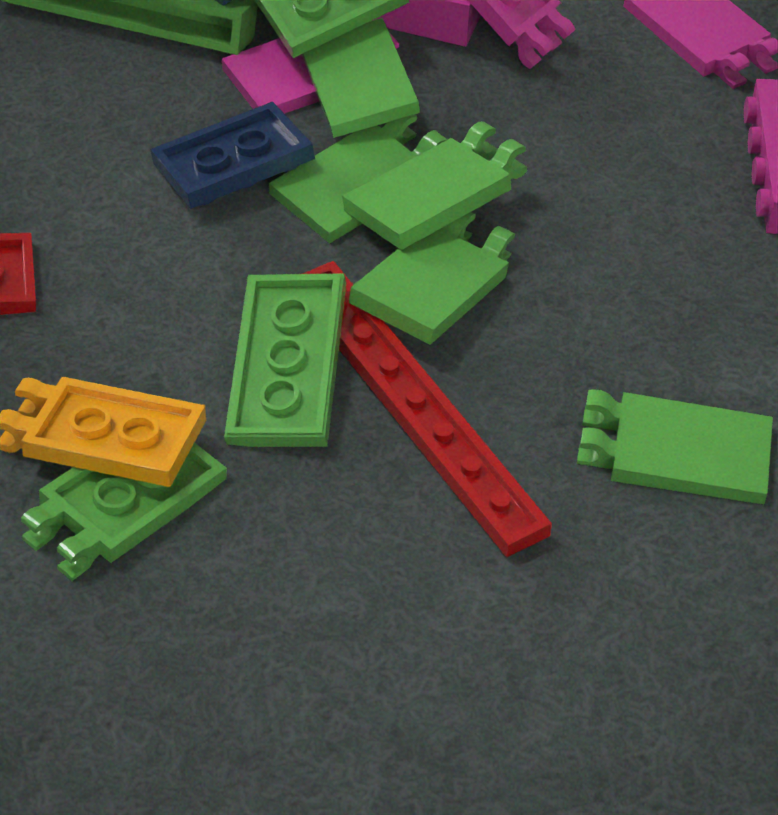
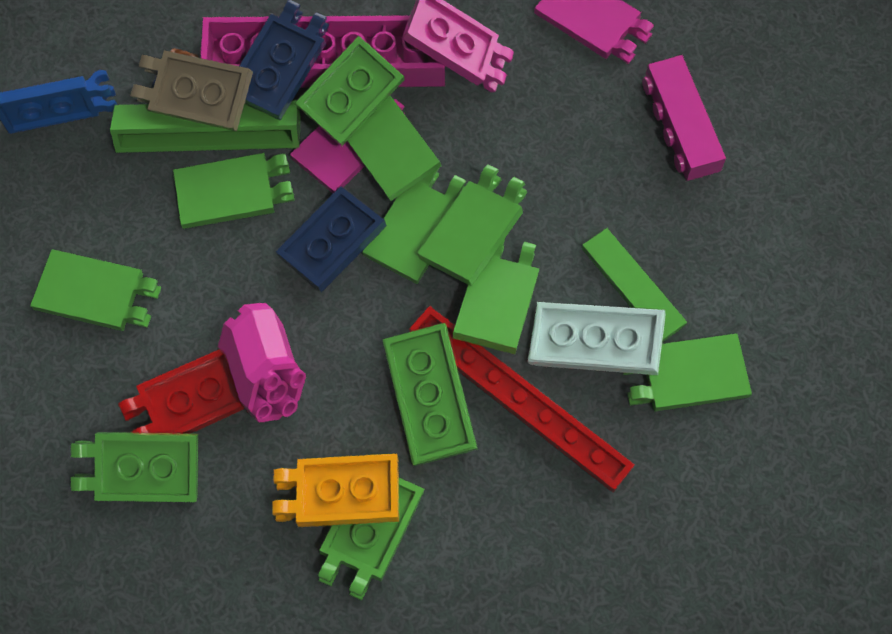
camera: 15 degrees left, 20 degrees up
none -> bright green tile [173,153,295,229]
none -> dark pink brick [218,303,306,423]
none -> light aqua tile [528,302,666,375]
none -> bright green tile [582,228,687,342]

